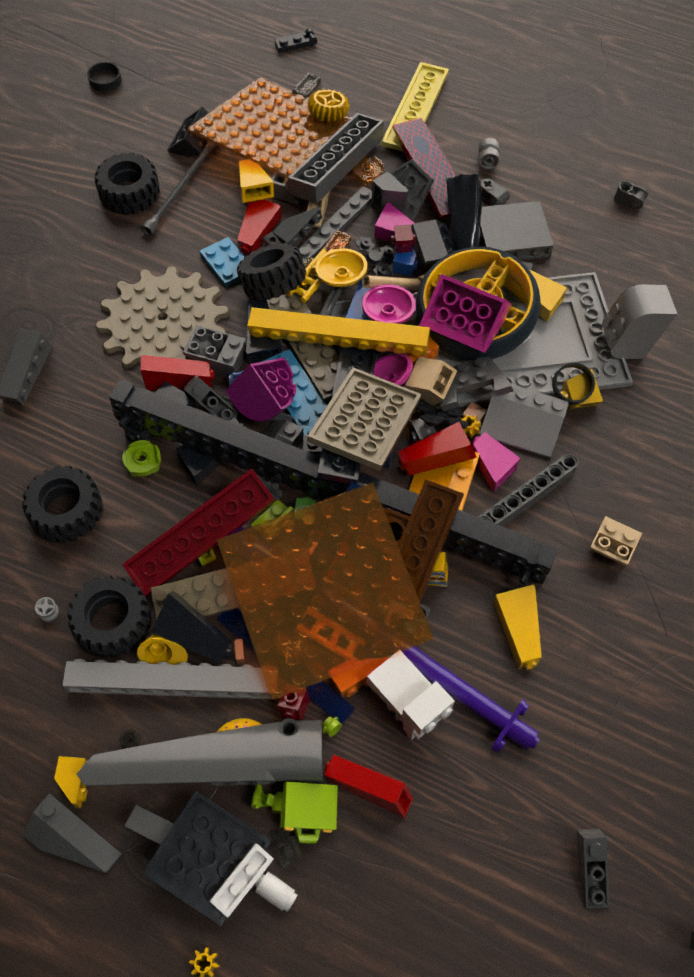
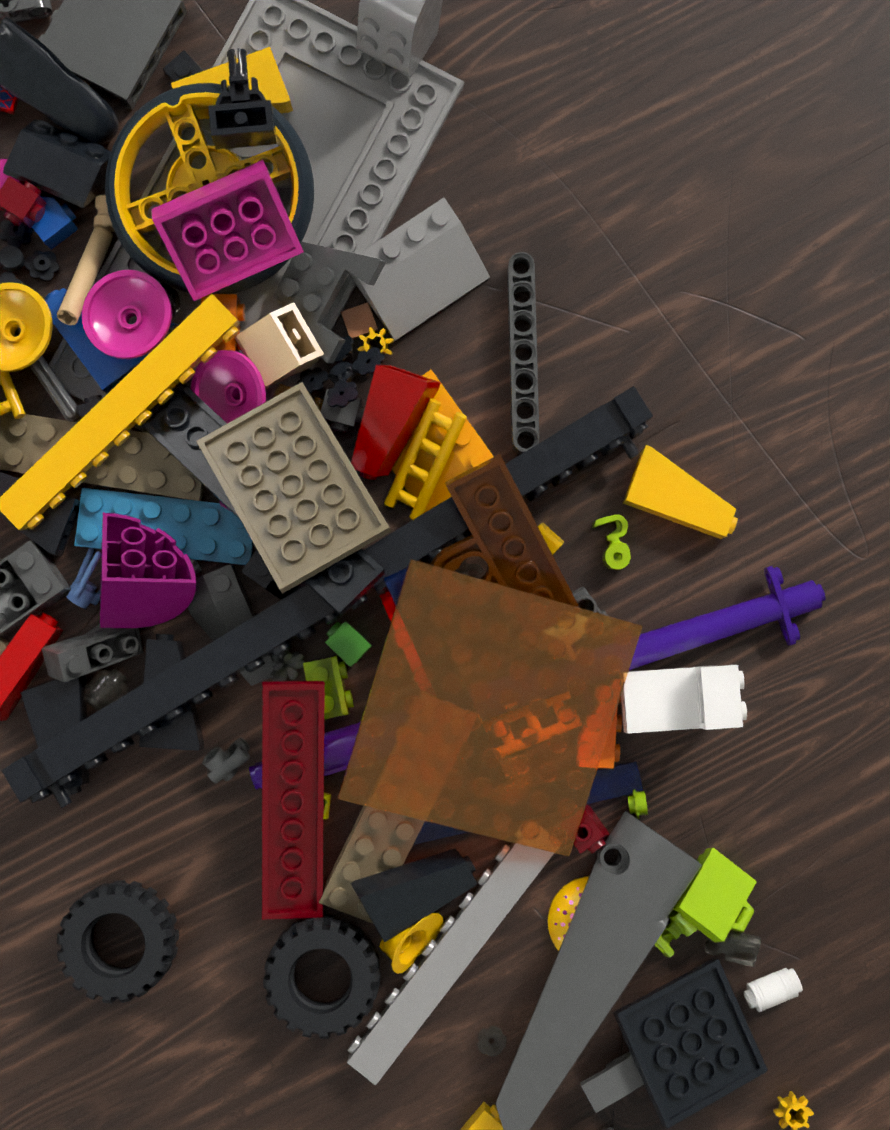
camera: 55 degrees left, 25 degrees up
light grey wheel [35,597,59,622] -> none
lime plate [122,440,161,477] -> none
white plate [209,843,273,918] -> none
nougat tile [234,639,246,667] -> none
red slope [324,755,413,819] -> none
dark pink slope [471,432,520,492] -> none
black tyre [552,363,595,405] -> none
yellow torso [555,369,603,409] -> none
tan slope [590,516,642,566] -> none
none -> dark grey plate [202,737,250,784]
none -> black brick [208,48,277,150]
none -> yellow bar [384,398,467,520]
none -> lime leg [592,514,631,570]

